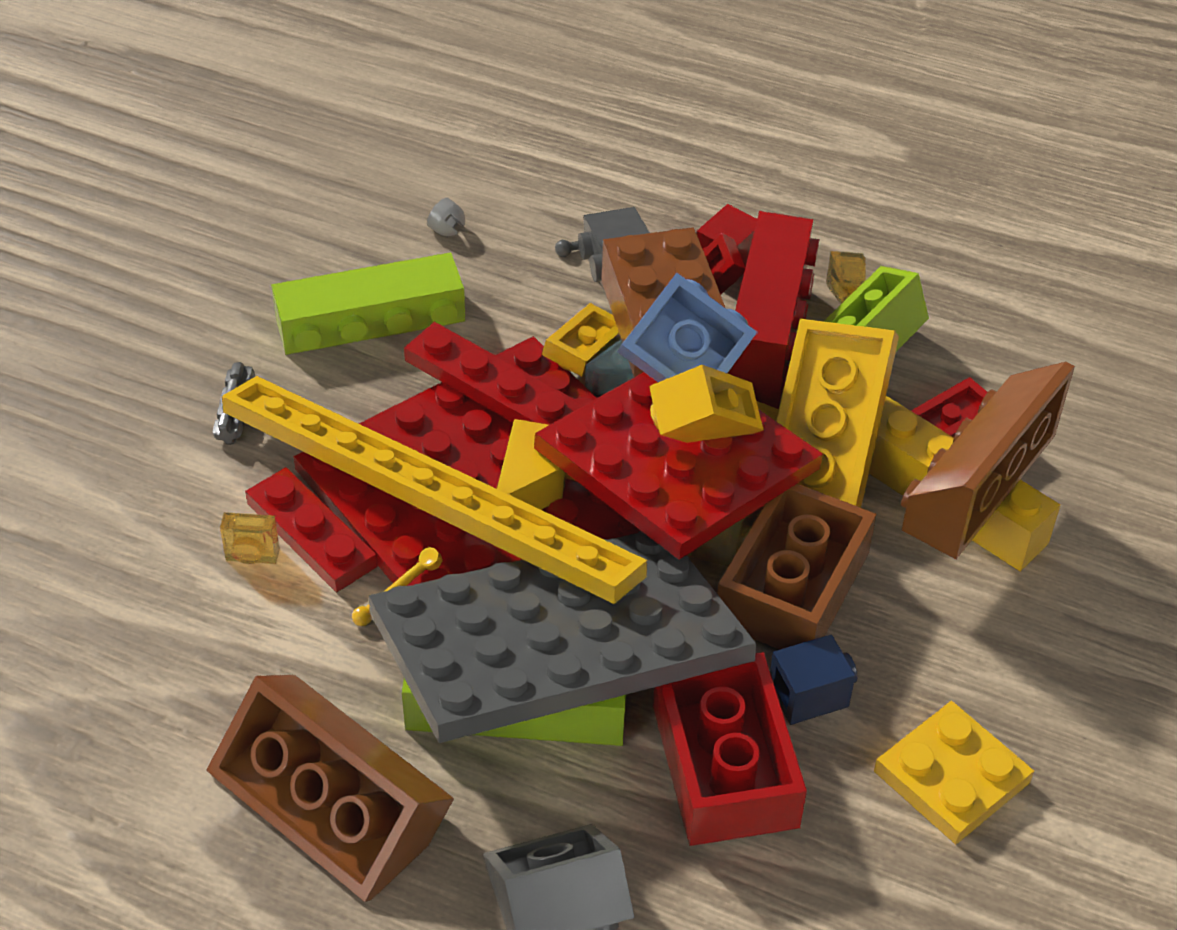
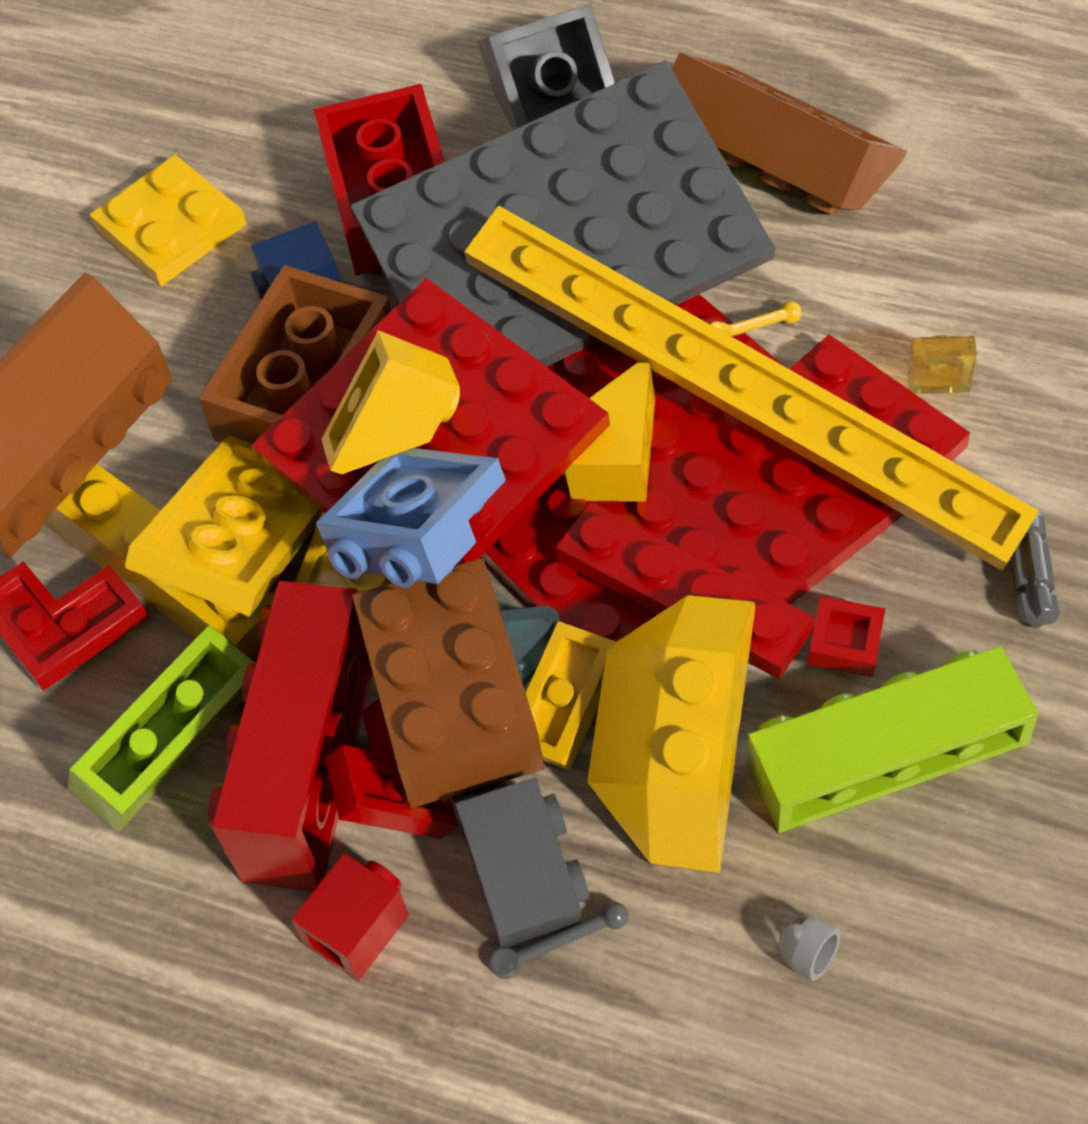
camera: 175 degrees left, 10 degrees up
clear yellow slope [826,251,866,304] -> none
none -> yellow wedge [587,595,756,874]
none -> red plate [807,596,886,677]

